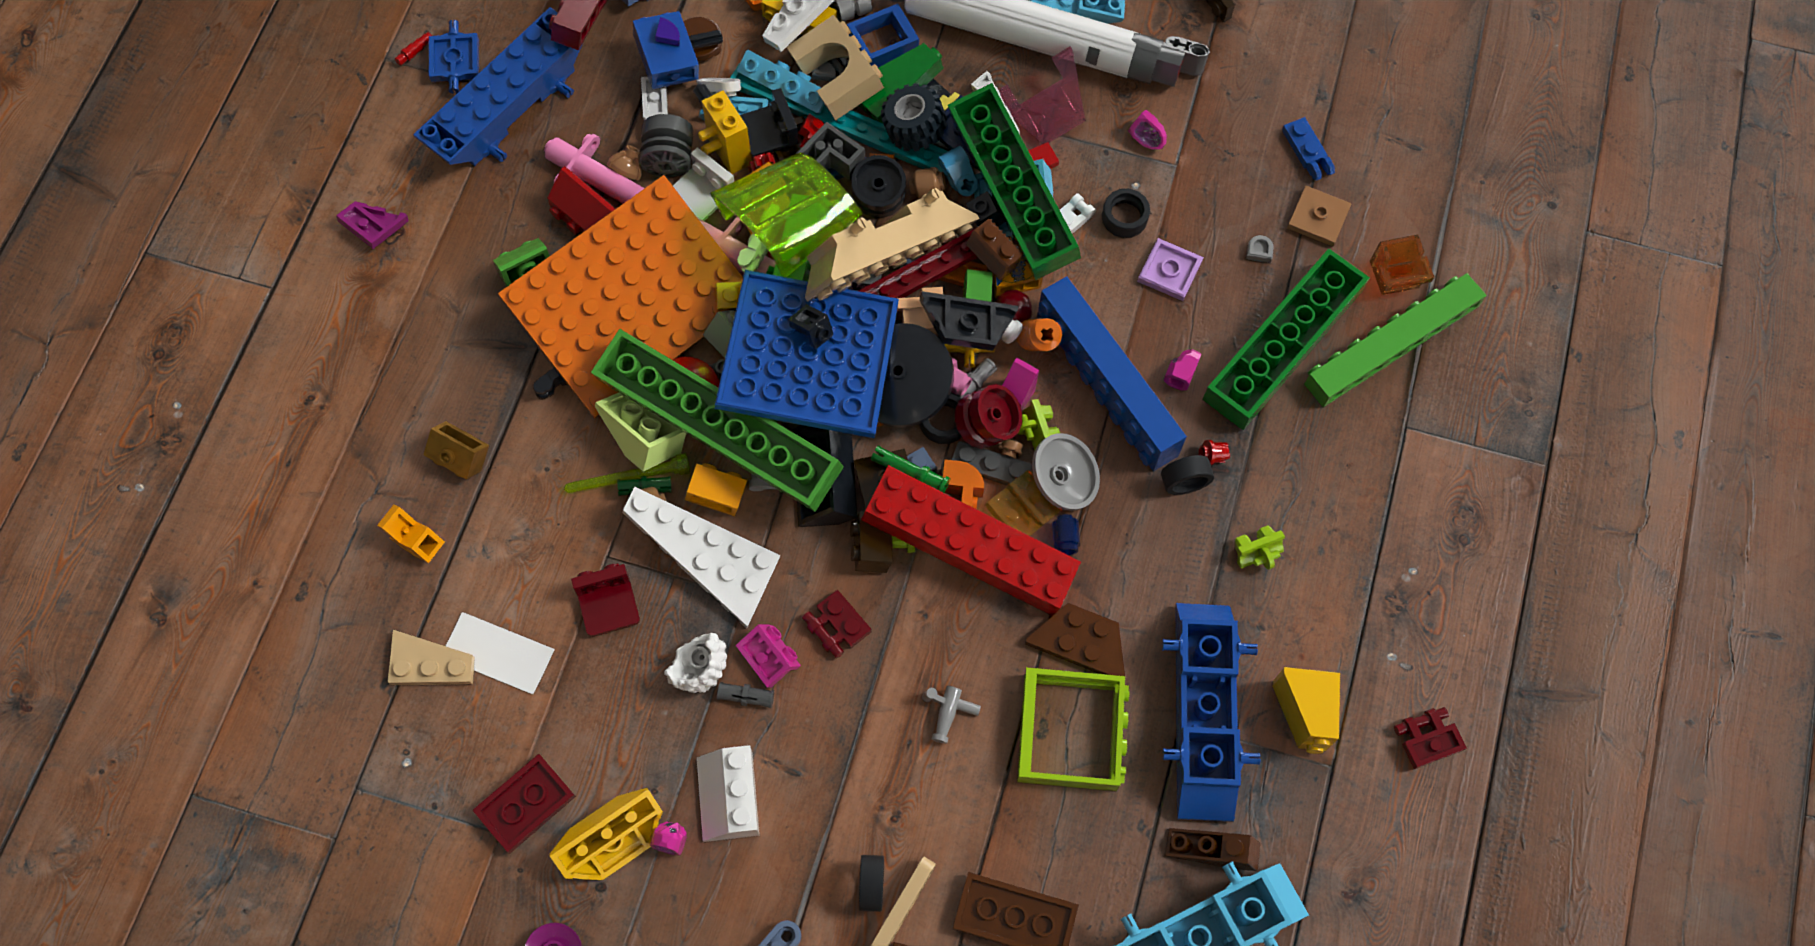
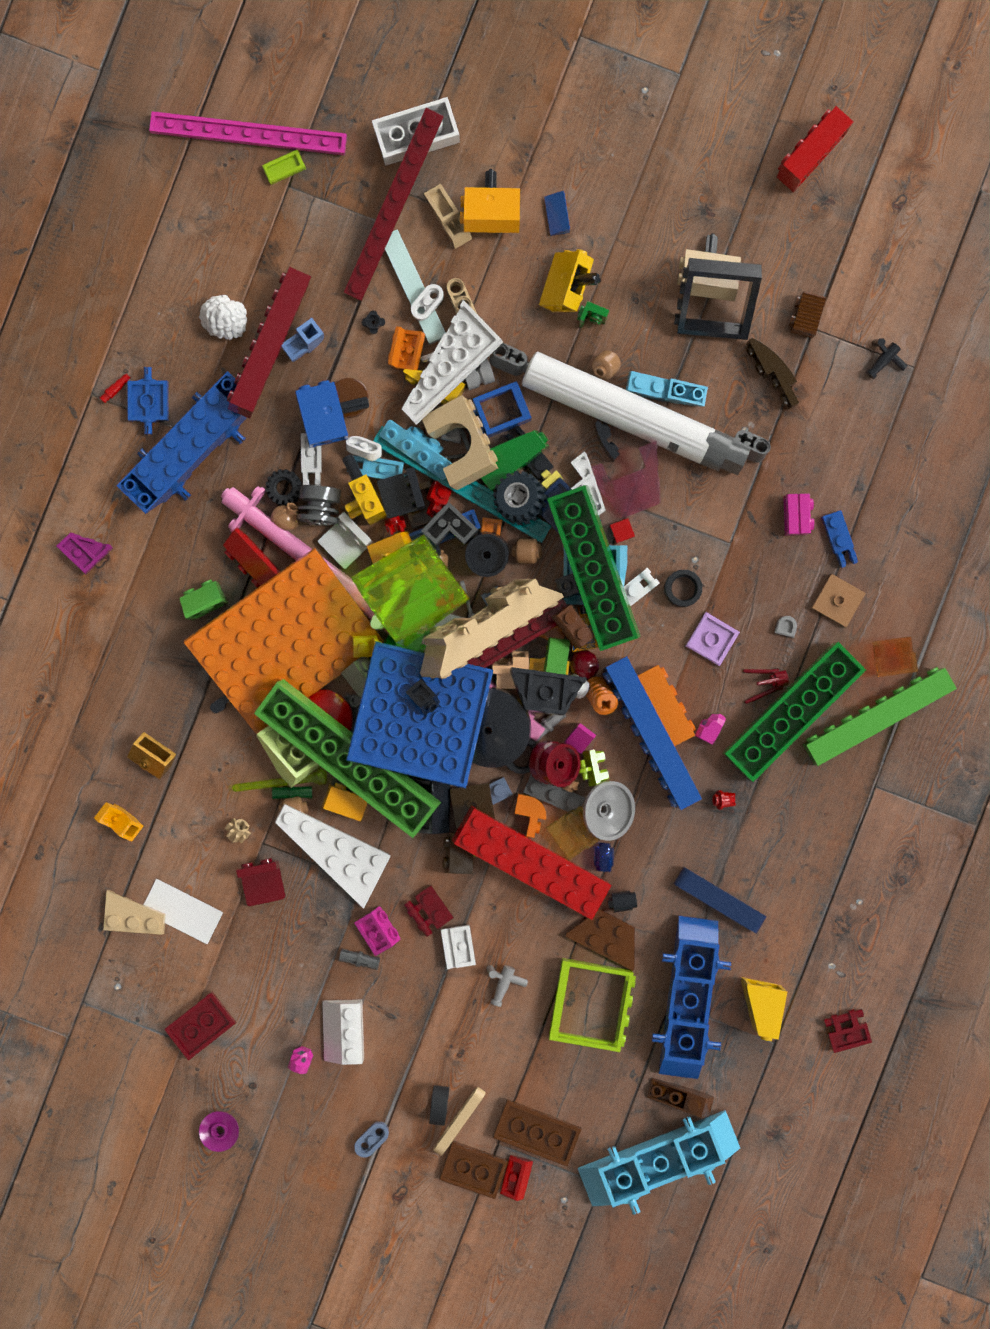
camera: 10 degrees right, 20 degrees up
yellow wedge [549,788,663,880] -> none
dark purple tile [655,17,680,46] -> none
white hair [664,633,727,693] -> none
green pin [871,445,951,493] -> none
dark azure piece [938,145,978,196] -> none
rock [1128,110,1167,150] -> none
black tyre [1161,455,1215,495] -> none
lime hips [1235,525,1285,570] -> none
none -> tan gear [225,818,251,843]
none -> black tyre [265,469,302,505]
none -> white plate [441,925,476,969]
none -> black slope [594,420,620,462]
none -> black brick [608,891,637,913]
none -> orange brick [637,665,696,746]
none -> dark blue beam [673,867,767,934]
none -> dark red plant [743,668,789,704]
none -> dark pink brick [783,494,814,536]

